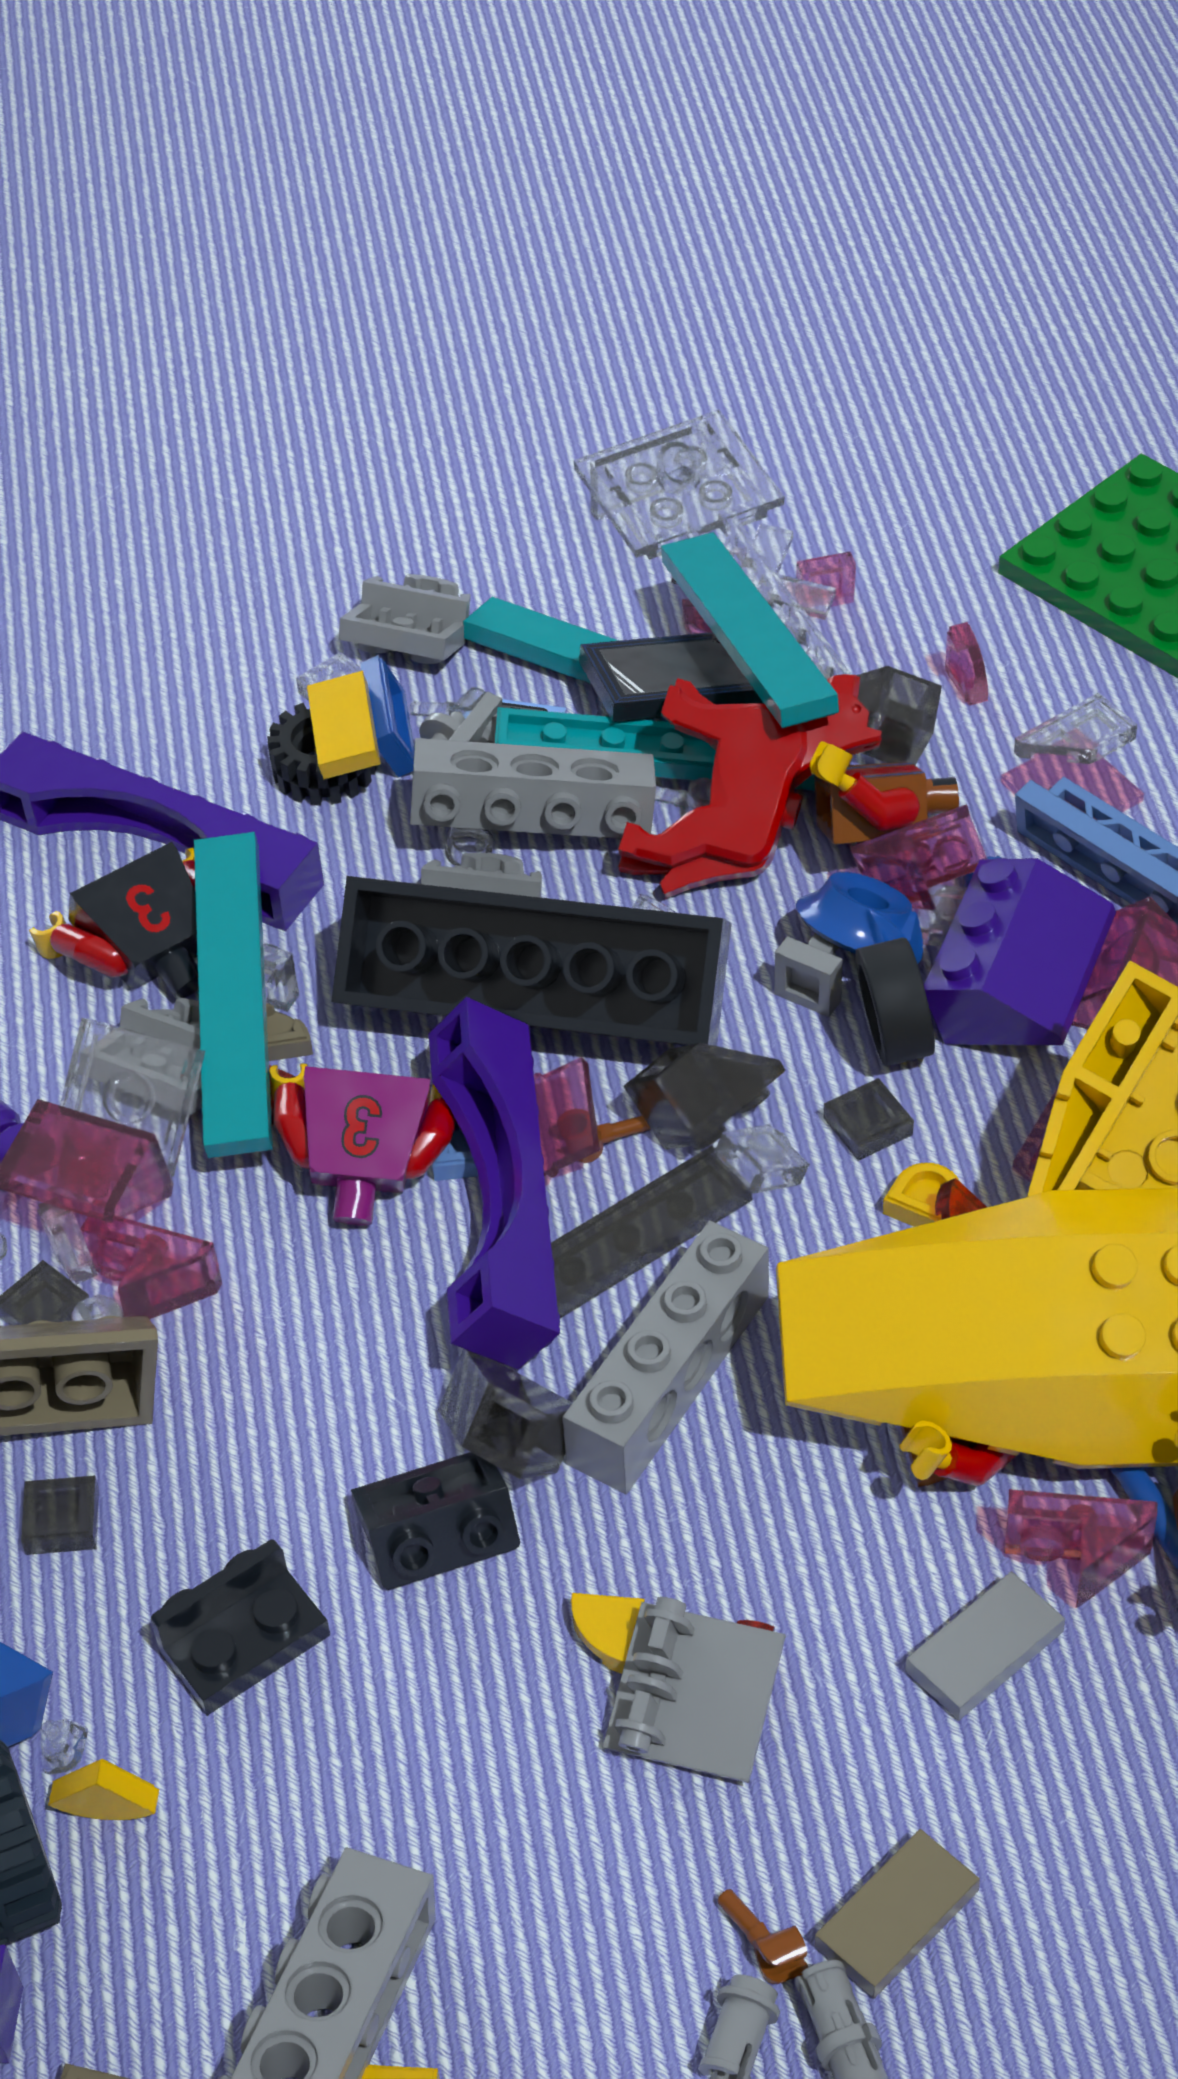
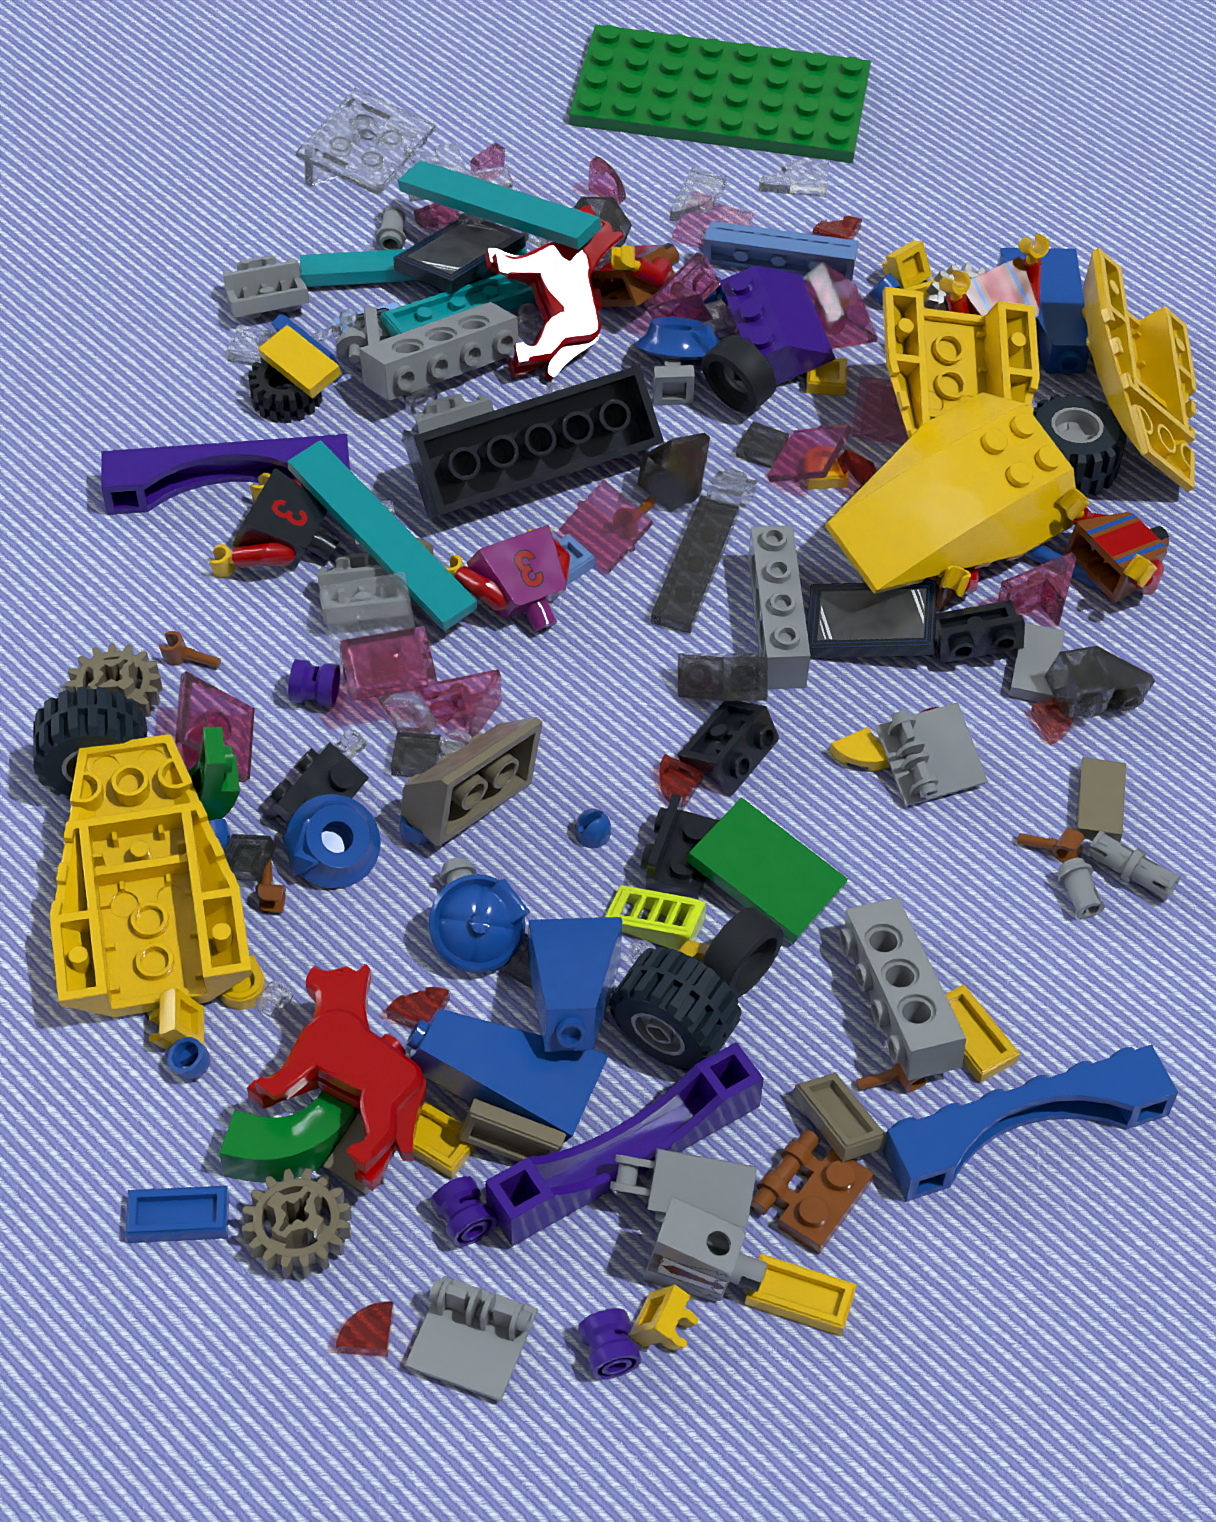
camera: 40 degrees left, 5 degrees up
clear smoke tile [21,1475,99,1555] -> none
dark purple arch [428,997,560,1370] -> none
none -> light grey pin [376,206,406,250]
none -> blue hinge [575,808,611,848]
none -> neon yellow slope [605,885,707,951]
none -> clear red tile [659,754,703,810]
none -> green tile [685,797,848,945]
none -> black tyre [701,907,784,999]
none -> clear pink piece [767,424,852,483]
none -> yellow tile [806,358,847,396]
none -> tile [807,580,938,658]
none -> black bracket [935,600,1025,663]
none -> clear red tile [1030,692,1076,745]
none -> clear smoke slope [1044,646,1155,718]

